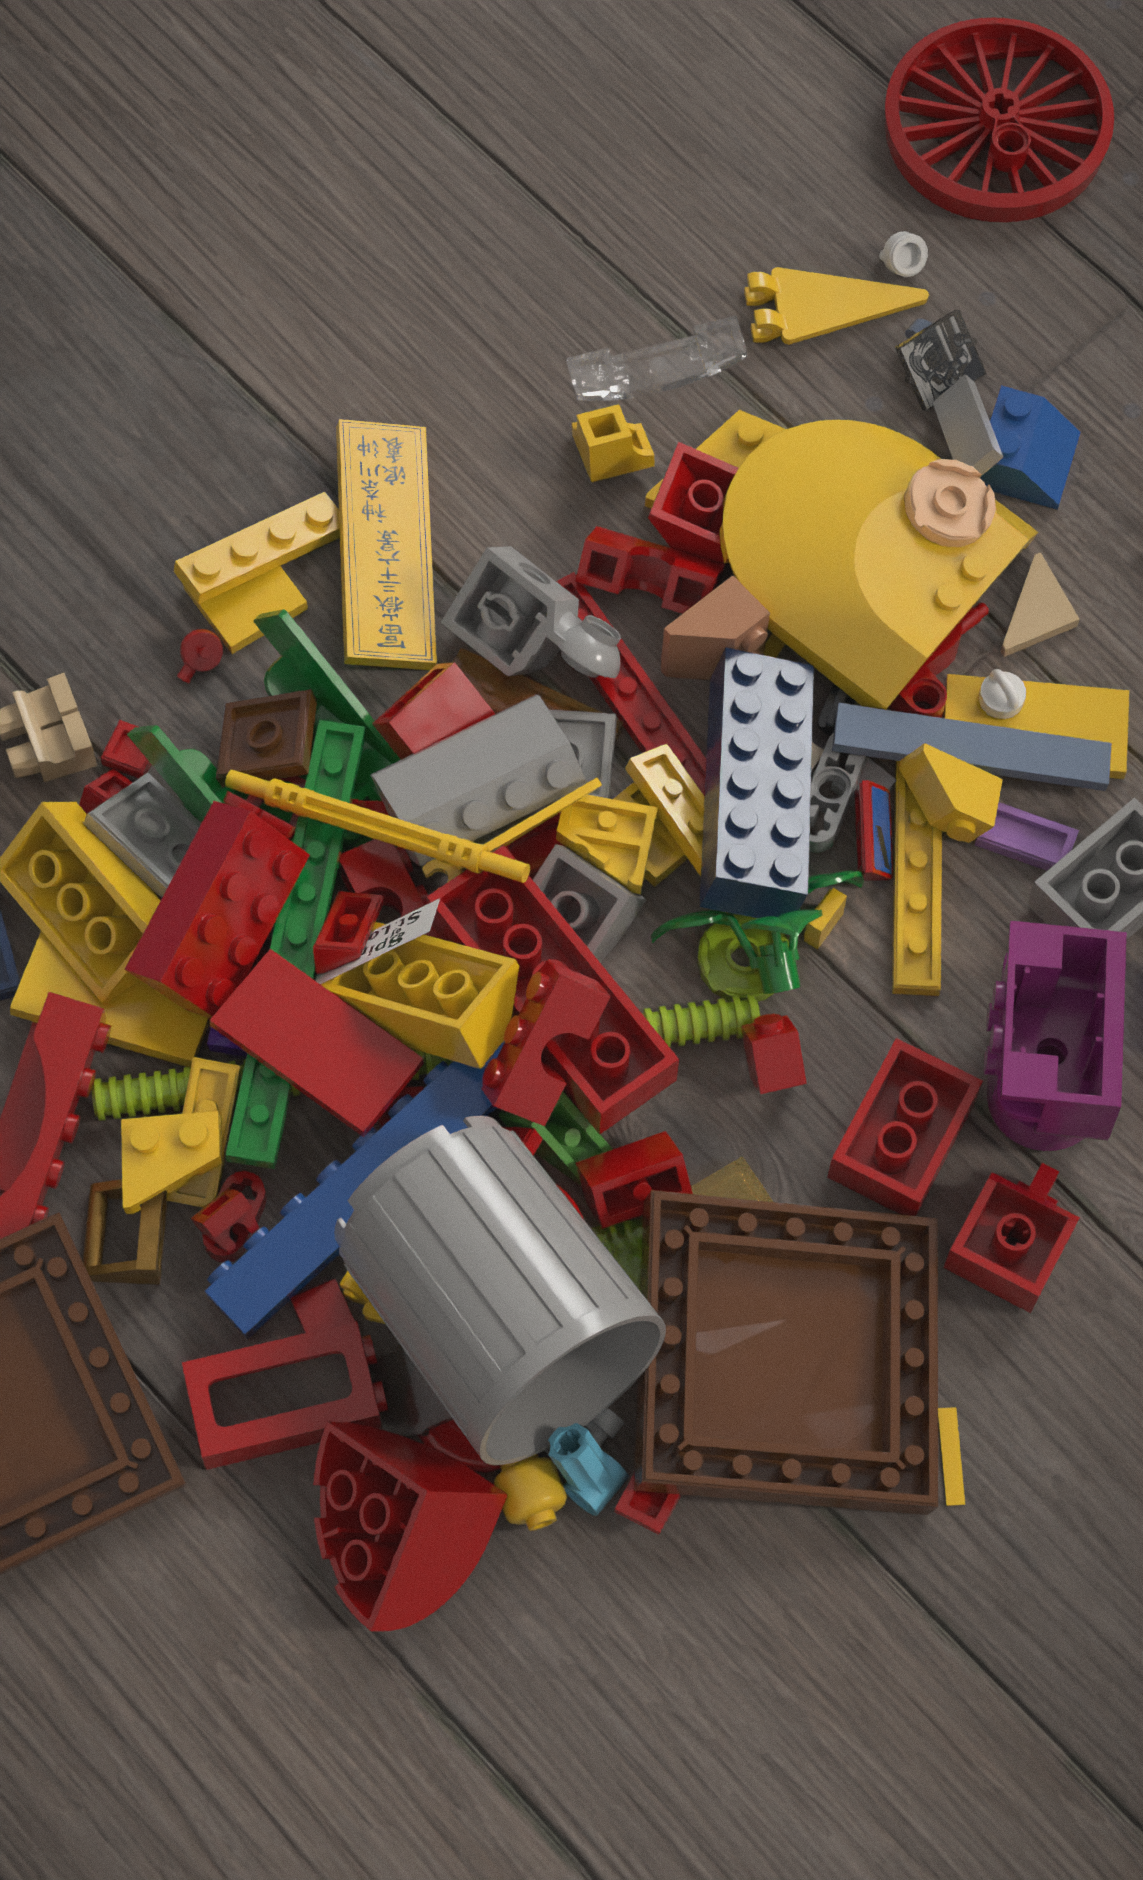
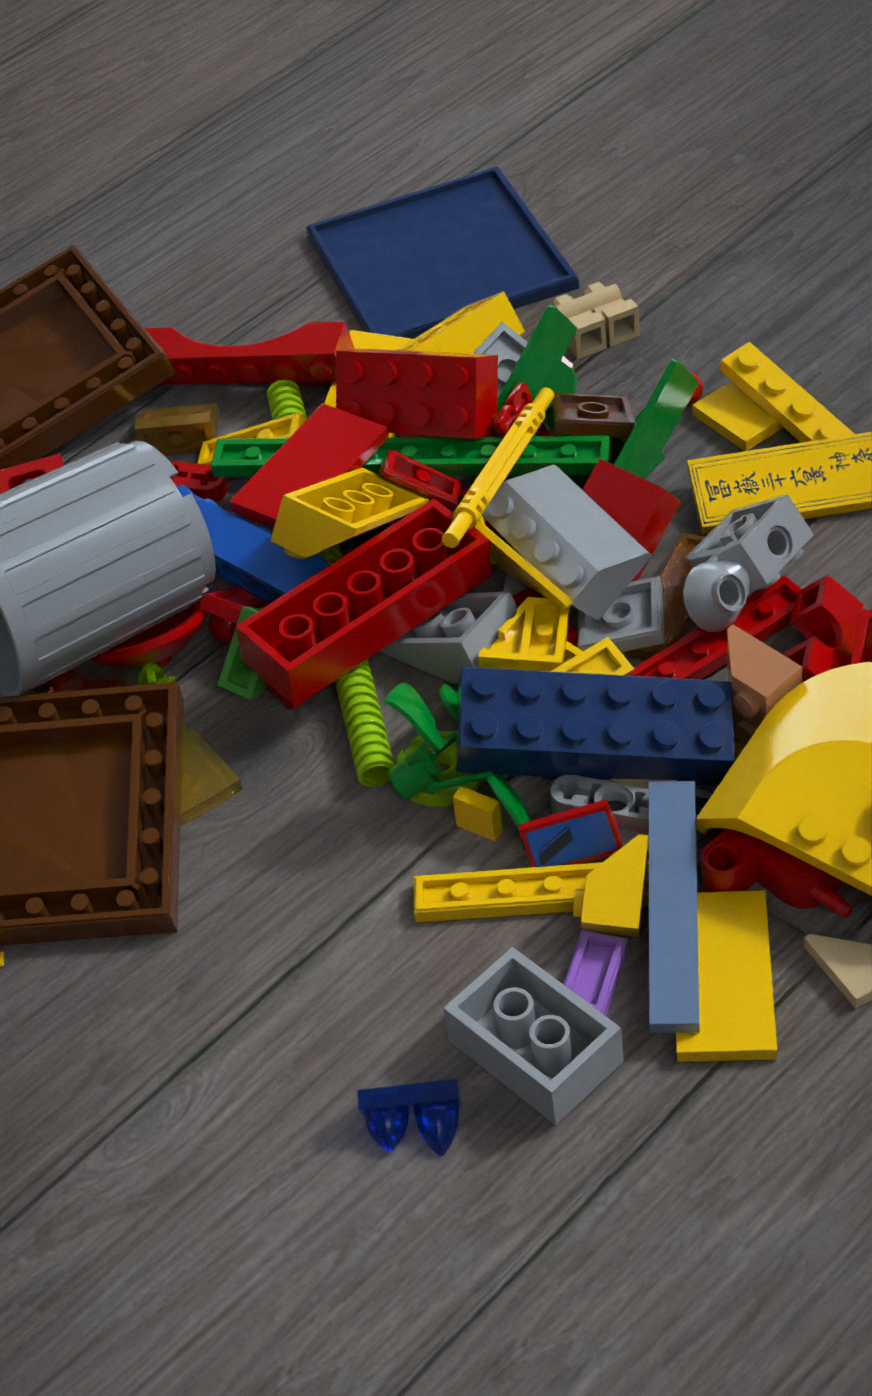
camera: 95 degrees right, 20 degrees down
red tile [100,720,152,778] -> none
yellow wing [121,1111,223,1214] -> none
red tile [191,1188,259,1253] -> none
white sticker [315,898,440,984] -> none
red arch [481,960,611,1126] -> none
red brick [575,1131,693,1229] -> none
red brick [741,1014,807,1095] -> none
red brick [827,1038,983,1216] -> none
red hinge [943,1163,1080,1313] -> none
white tile [979,669,1026,719] -> none
magenta brick [984,920,1127,1151] -> none

